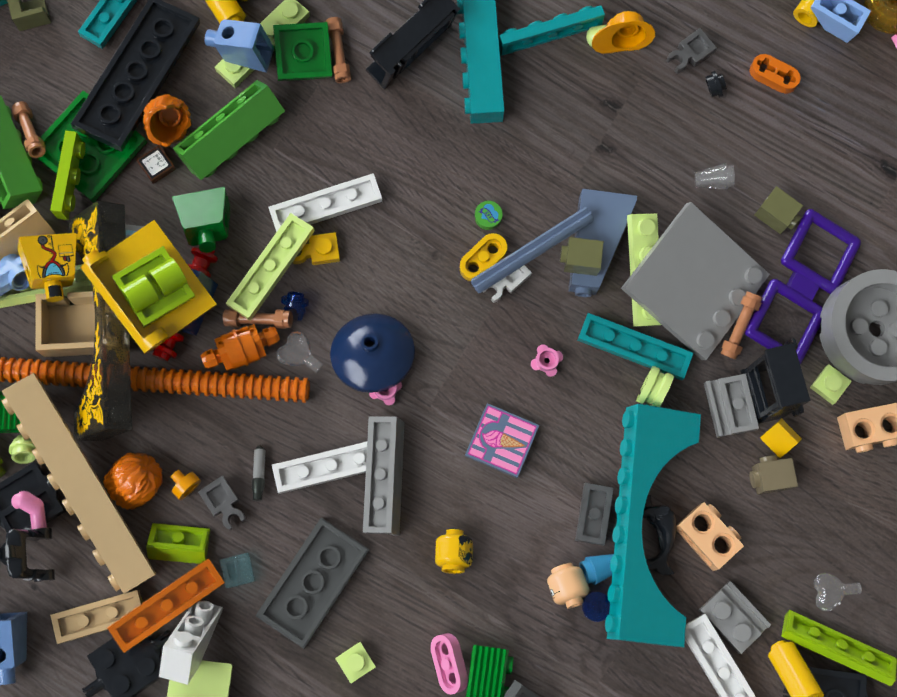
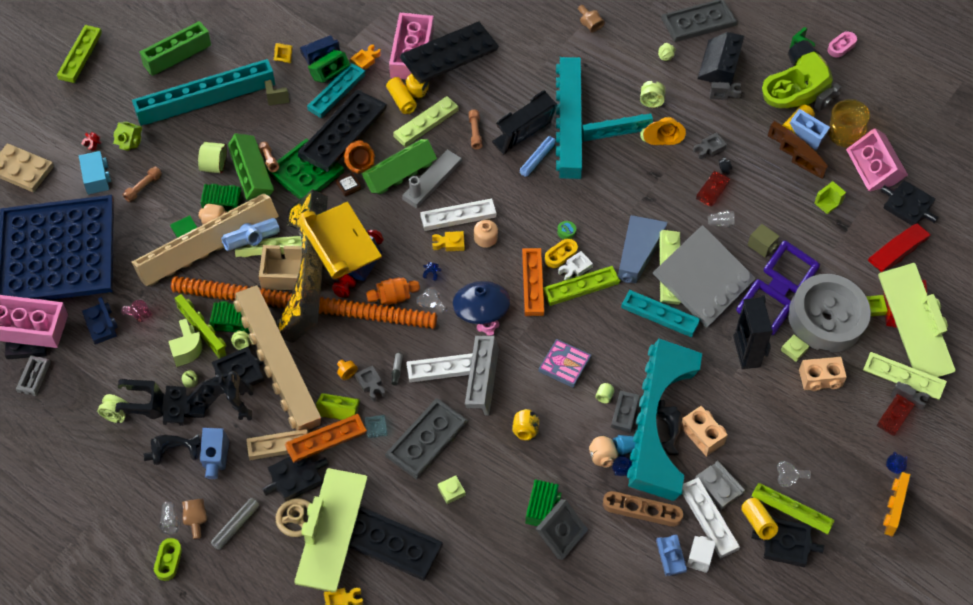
camera: 10 degrees right, 20 degrees down
bright pink arm [11,491,47,529] -> none
yellow torso [17,233,76,302] -> none
lime plate [50,130,85,220] -> none
orange hair [103,452,162,510] -> none
lime plate [112,246,195,328] -> none
white slope [159,601,223,685] -> none
torso [172,187,230,253] -> none
medium blue torso [204,19,275,73] -> none
nougat bar [223,309,293,329] -> none
yellowish green plate [226,213,315,321] -> none
green plate [273,22,332,81] -> none
bright pink plate [431,633,468,695] -> none
sand blue axle [471,207,594,293] -> none
bright pink plate [531,345,563,377] -> none
olive brick [560,237,604,276] -> none
yellowish green wheel [636,366,674,407] -> none
light grey plate [704,374,759,438] -> none
nougat bar [721,291,763,360] -> none
orange beam [749,54,801,94] -> none
dark tan brick [750,455,798,495] -> none
yellow tile [760,418,802,458] -> none
none -> light grey piece [402,150,462,208]
none -> light nougat head [474,220,498,248]
none -> light blue axle [520,136,556,177]
none -> orange plate [522,248,544,316]
none -> lime tile [543,266,620,306]
none -> yellowish green piece [596,383,614,404]
none -> medium nougat beam [603,491,683,527]
none -> clear red plate [696,171,730,207]
none -> reddish brown slope [768,121,828,179]
none -> lime panel [814,181,846,214]

